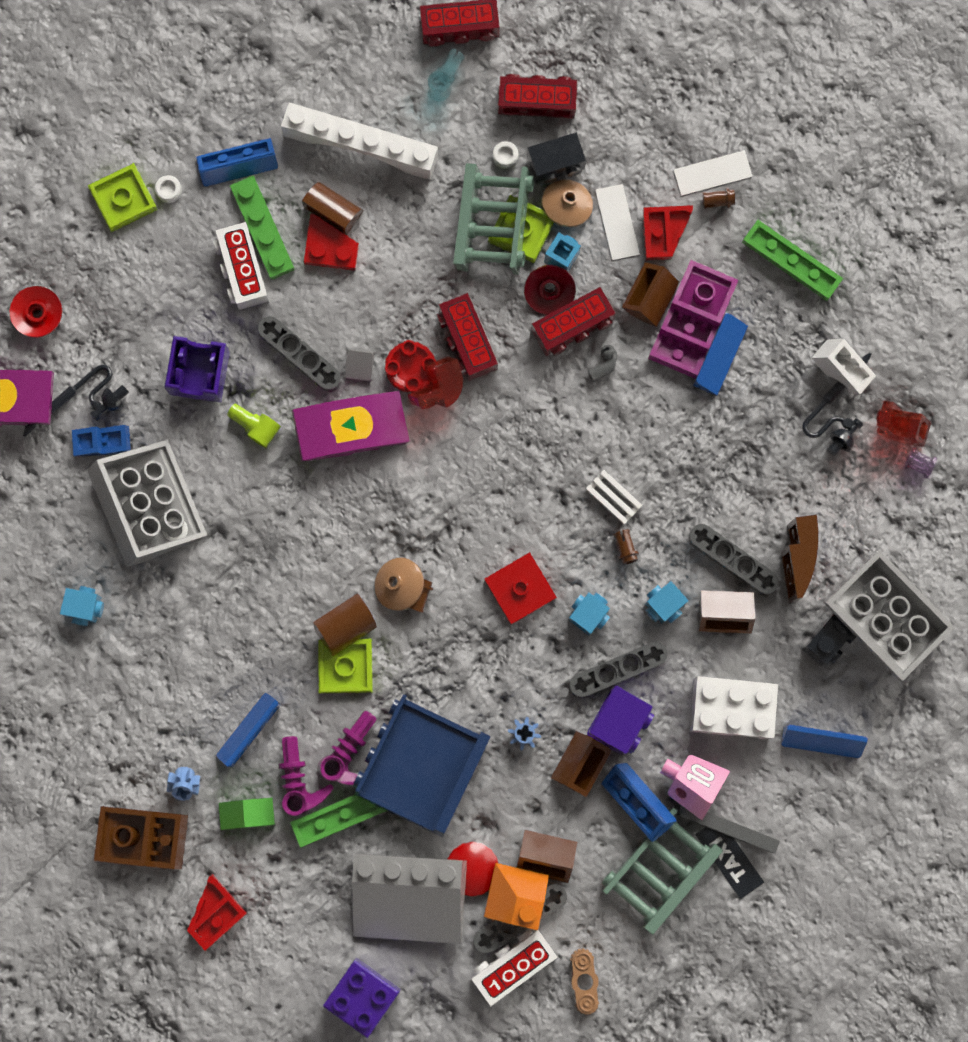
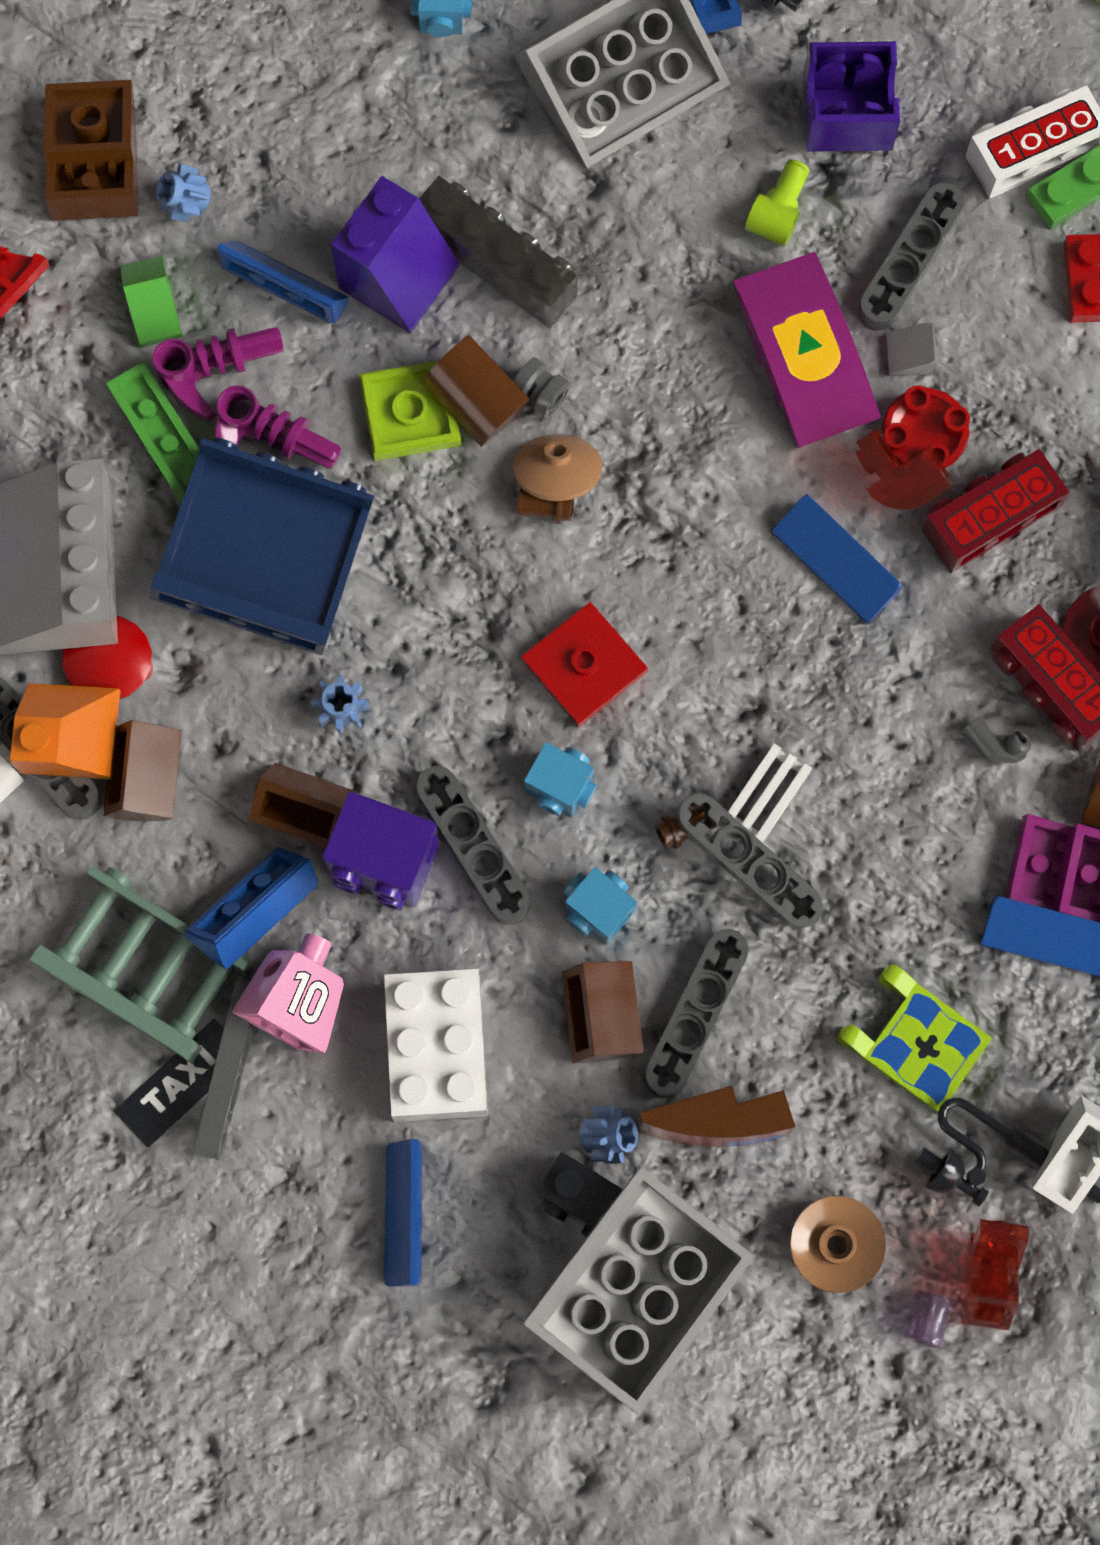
camera: 85 degrees right, 5 degrees down
none -> dark purple slope [331,176,459,334]
none -> clear smoke brick [419,176,577,329]
none -> dark grey wheel [513,357,571,419]
none -> medium blue gear [579,1106,638,1164]
none -> dark grey beam [675,793,823,928]
none -> blue slope [772,494,902,624]
none -> medium nougat dish [790,1196,886,1293]
none -> lime flag [836,964,992,1113]

